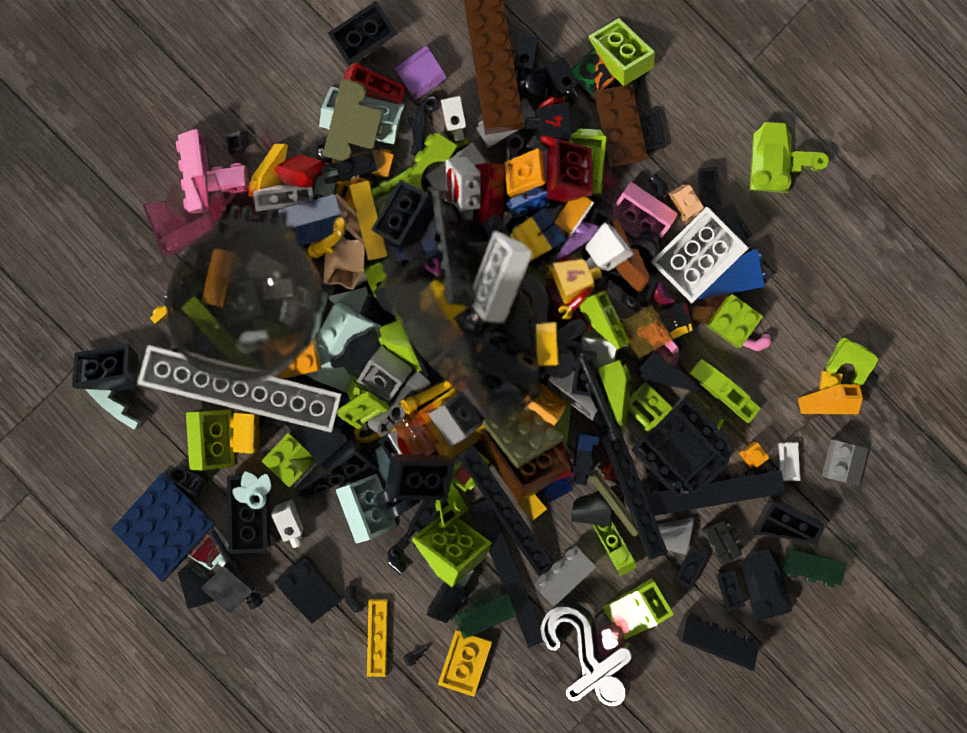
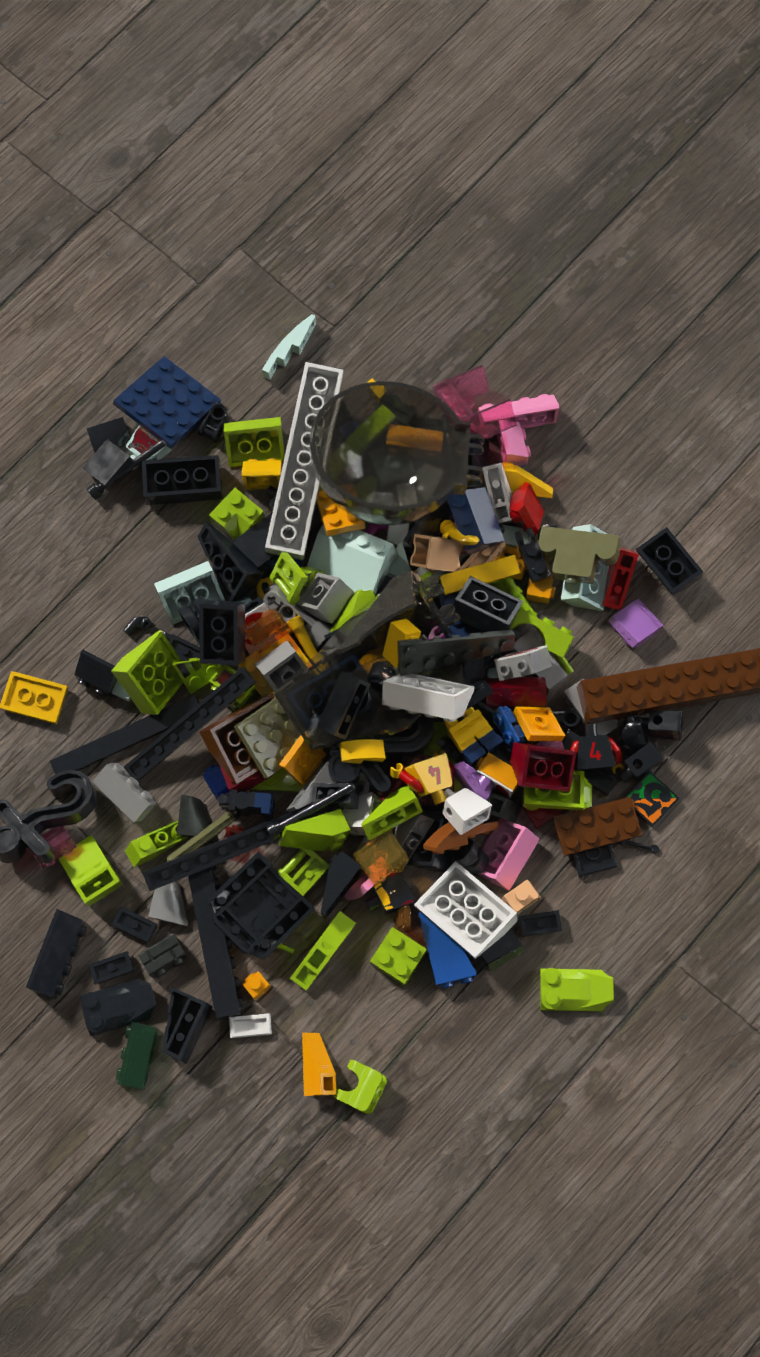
camera: 90 degrees right, 15 degrees down
black slope [72,344,138,391] -> none
black slope [226,131,249,154] -> none
light aqua plate [233,472,271,509] -> none
white torso [272,499,303,548] -> none
black slope [274,555,342,624] -> none
black tile [330,328,381,375] -> none
black arm [345,585,365,613] -> none
yellow tile [367,599,388,677] -> none
black hand [404,646,428,667] -> none
black plant [408,95,441,156] -> none
white torso [441,96,466,142] -> none
clear green brick [454,593,517,640] -> none
yellow brick [517,494,547,521] -> none
lime slope [589,18,655,86] -> none
black arm [649,173,668,202] -> none
magenta arm [652,282,675,307] -> none
bright pink arm [742,334,771,351] -> none
lime leg [790,151,829,173] -> none
yellow plate [819,371,842,390] -> none
light grey slope [822,439,869,486] -> none

